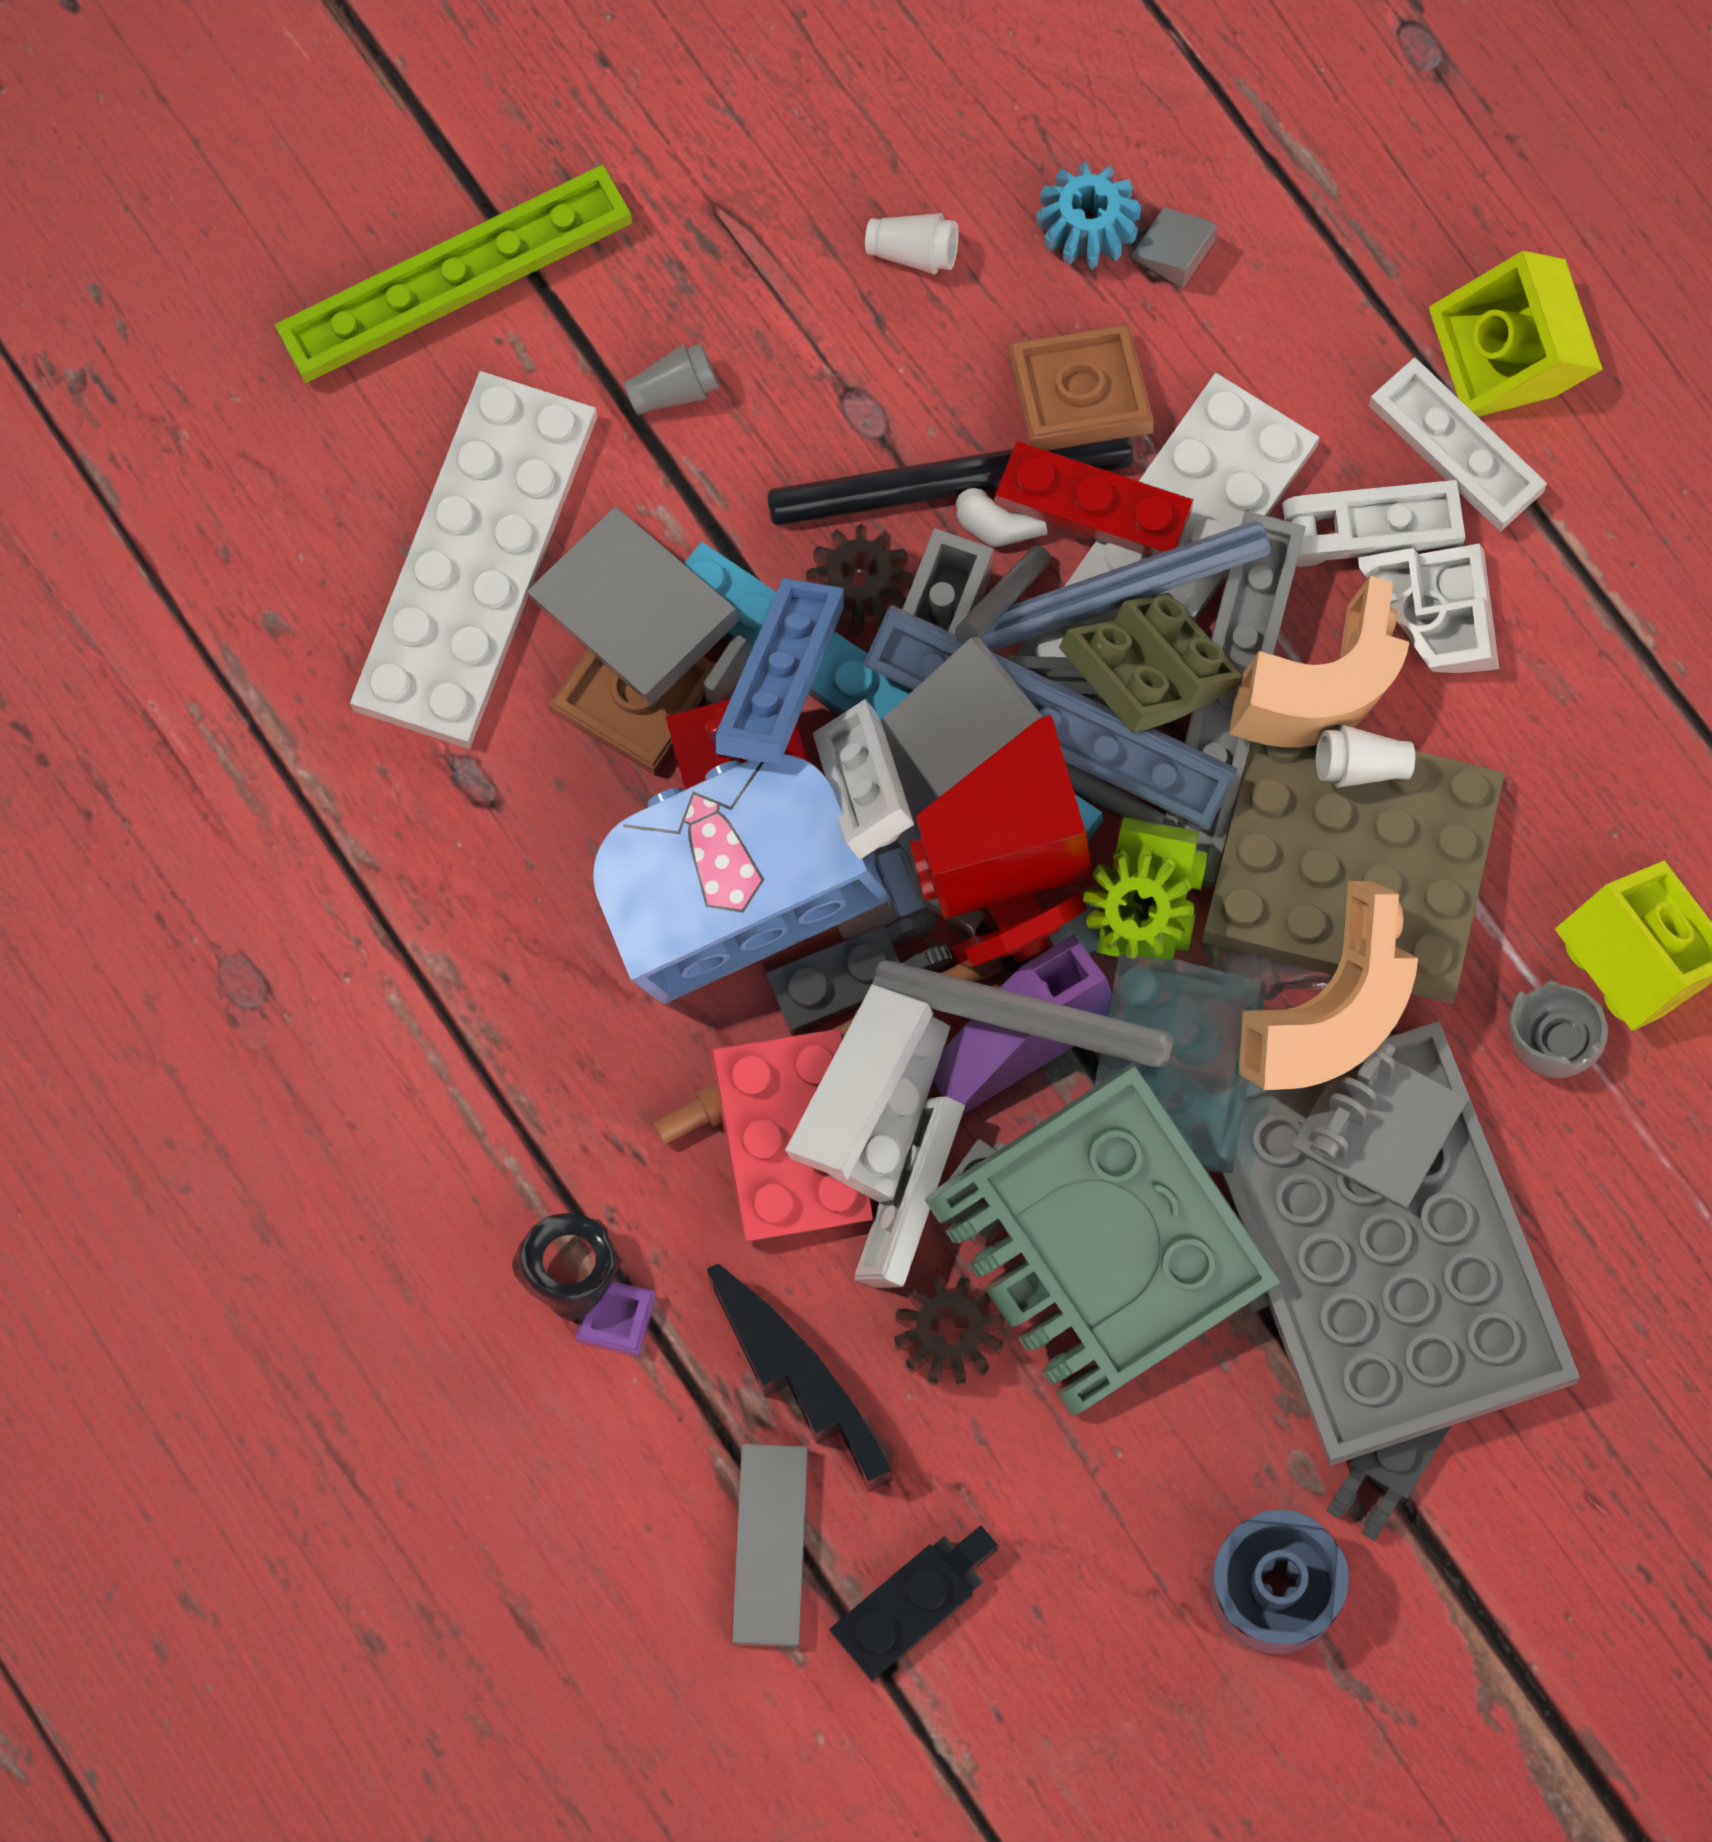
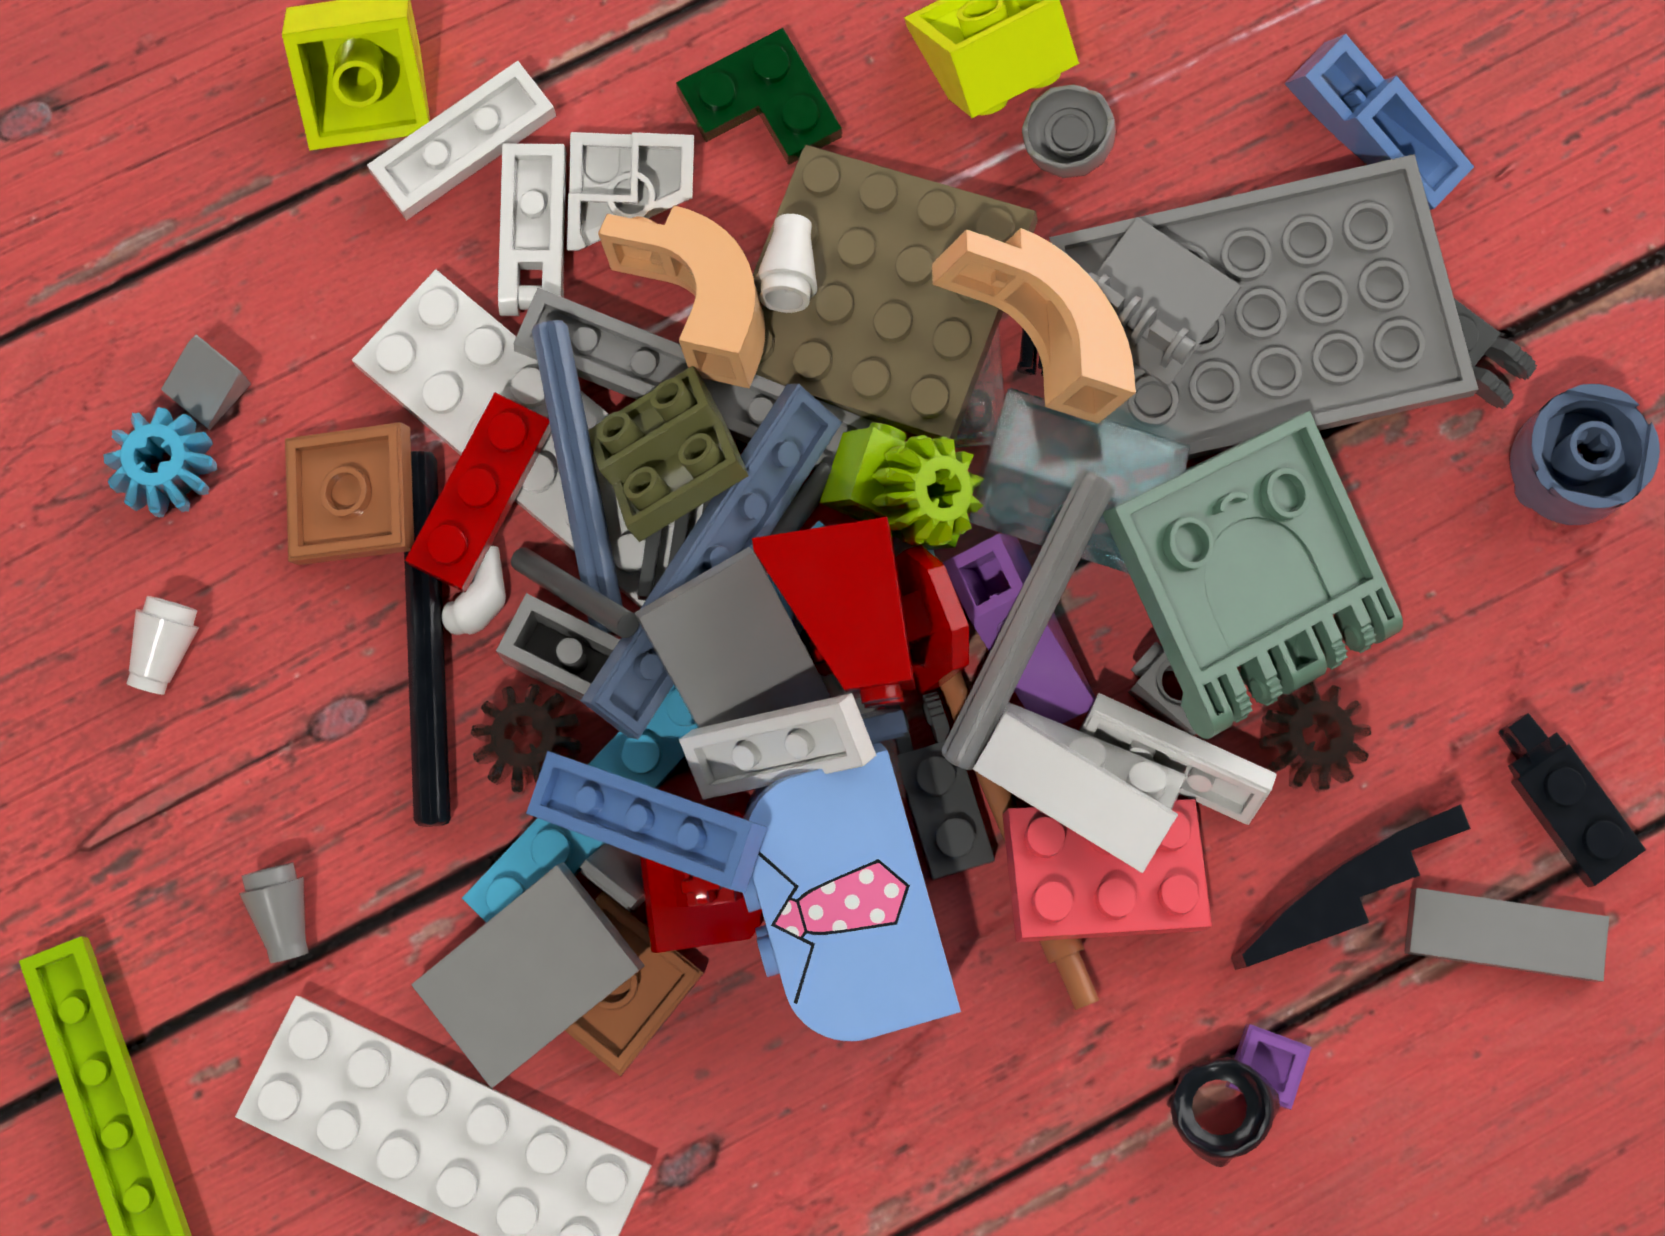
camera: 90 degrees left, 5 degrees up
none -> dark green plate [676,28,842,165]
none -> medium blue slope [1284,34,1474,210]

